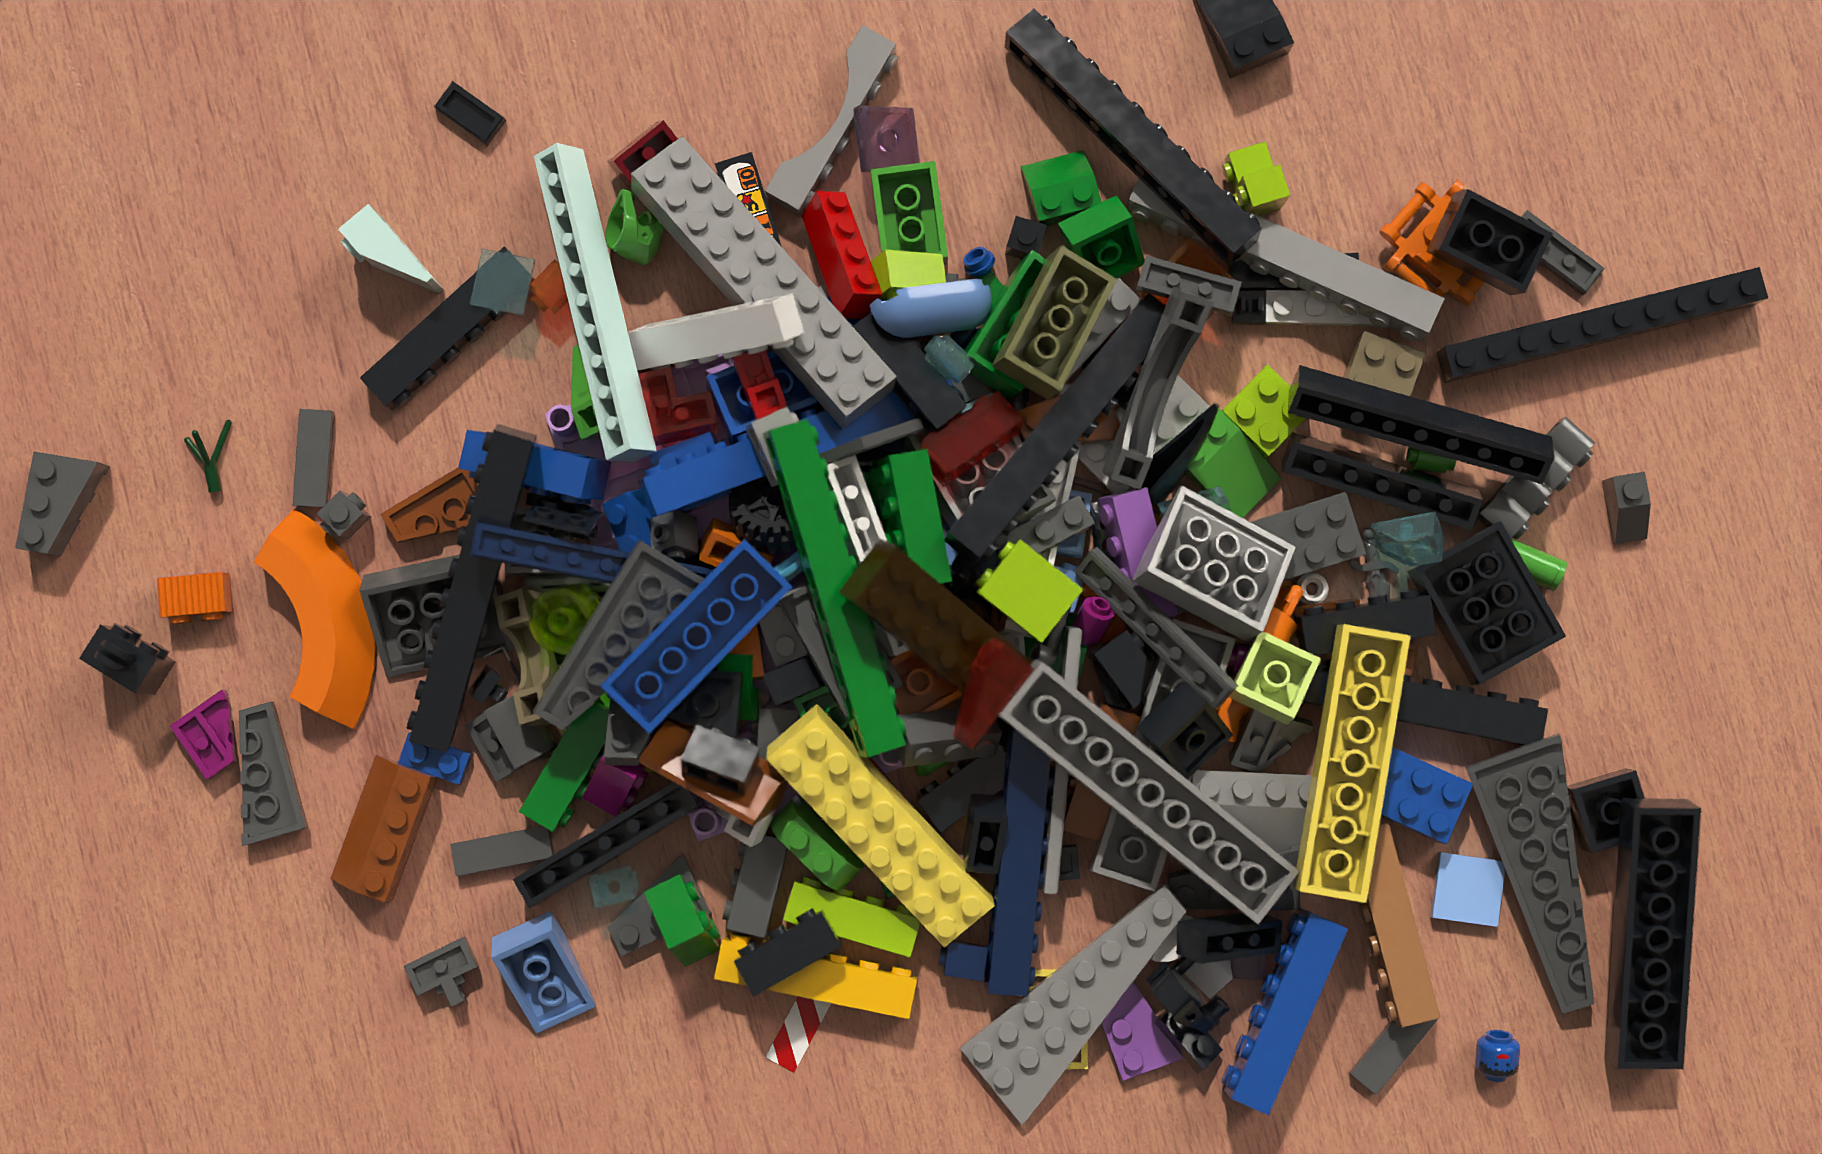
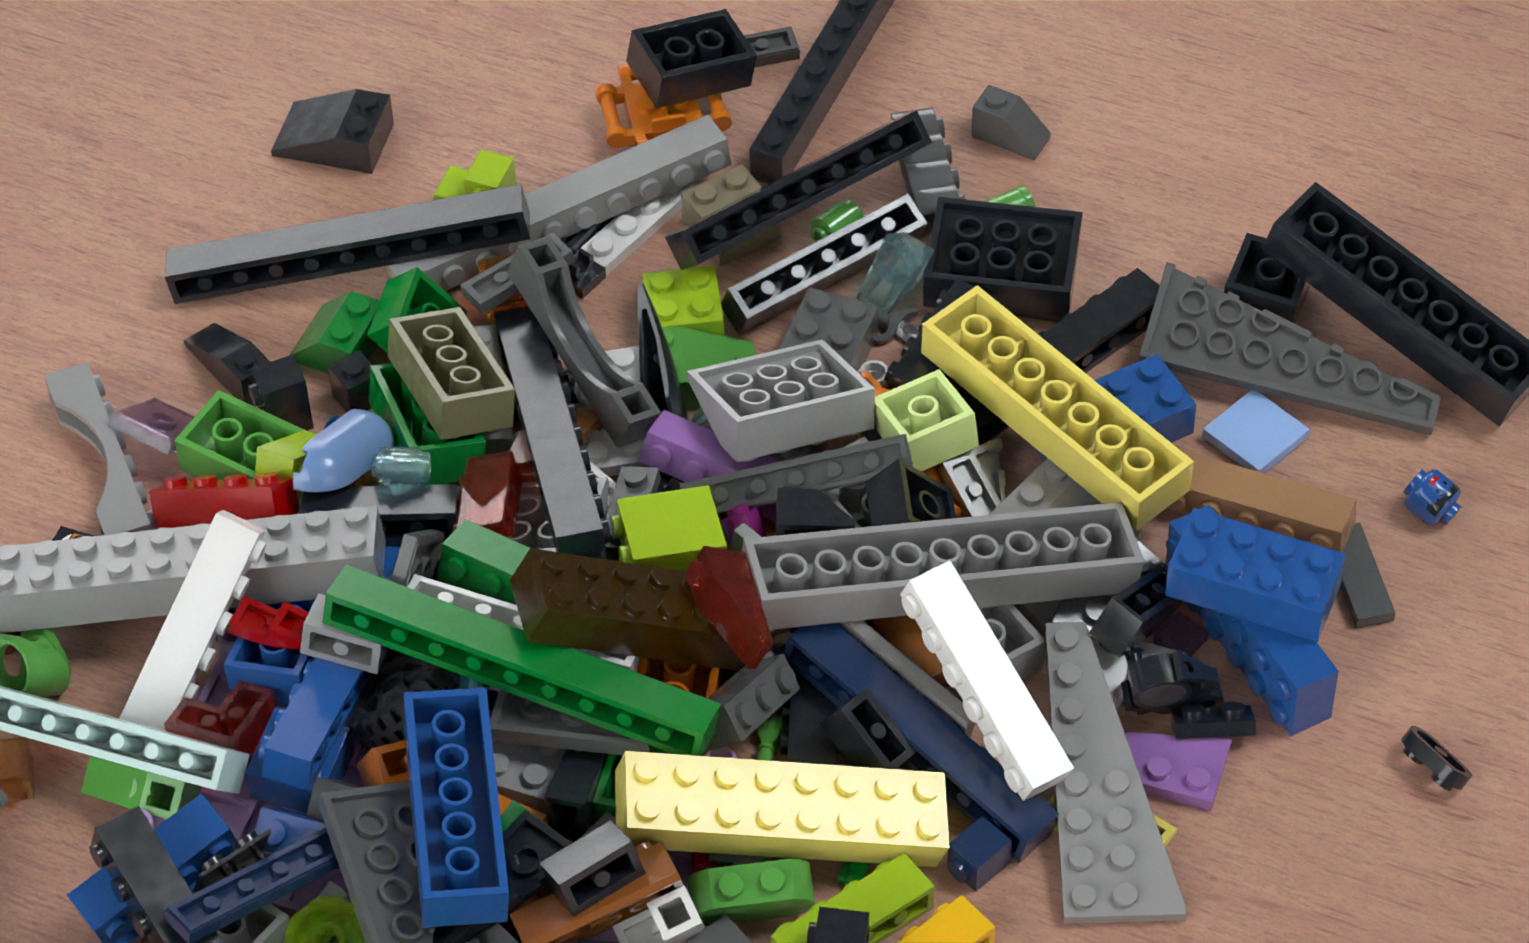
camera: 50 degrees left, 35 degrees down
none -> black slope [184,323,270,406]
none -> black brick [248,354,314,431]
none -> white brick [900,561,1074,801]
none -> blue brick [1165,508,1346,642]

